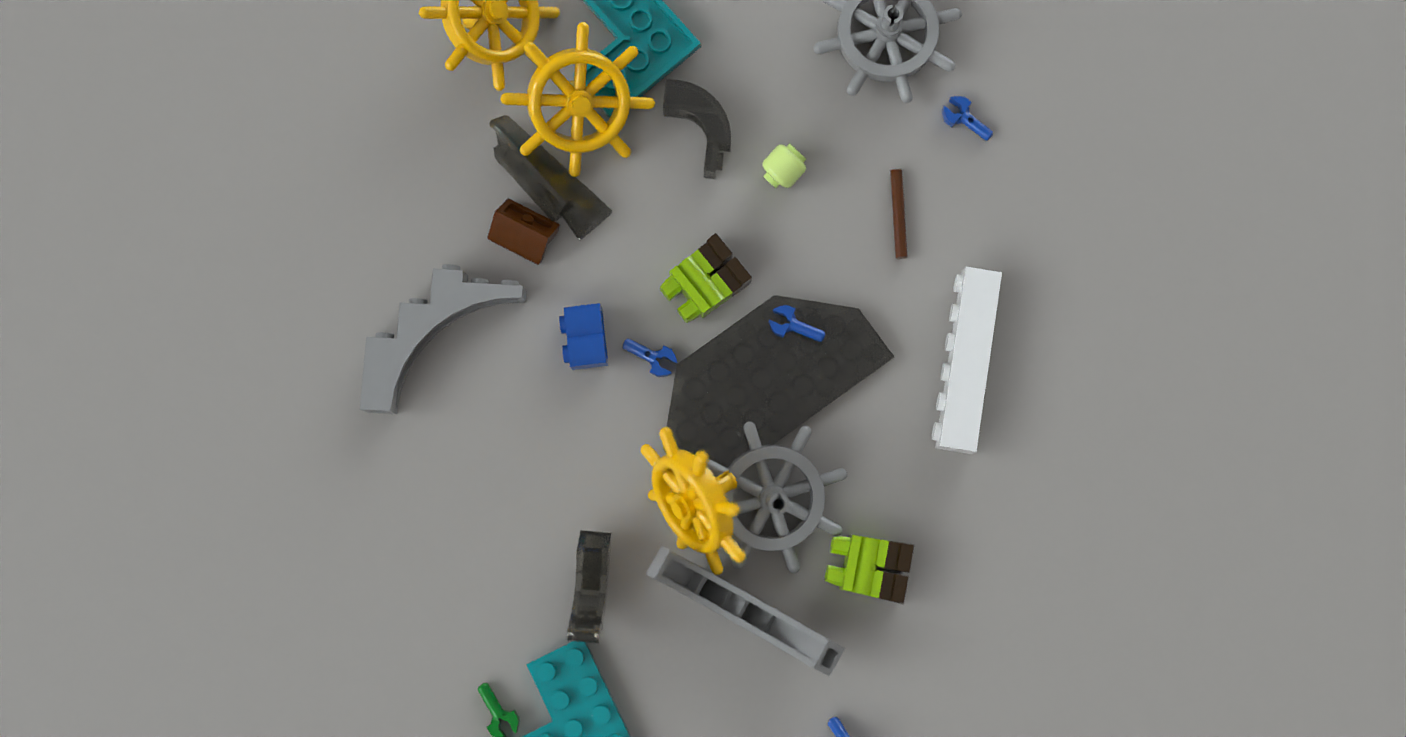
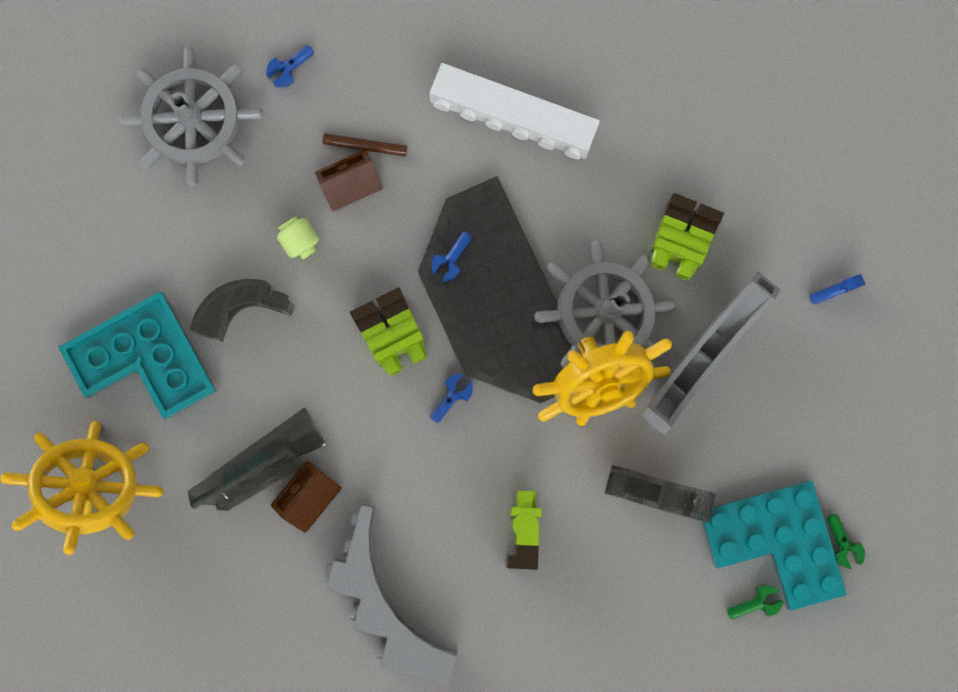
camera: 85 degrees left, 0 degrees up
yellow piece [500,22,655,177] -> none
blue brick [559,303,608,370] -> none
none -> reddish brown panel [314,150,383,211]
none -> lime hips [505,491,542,570]

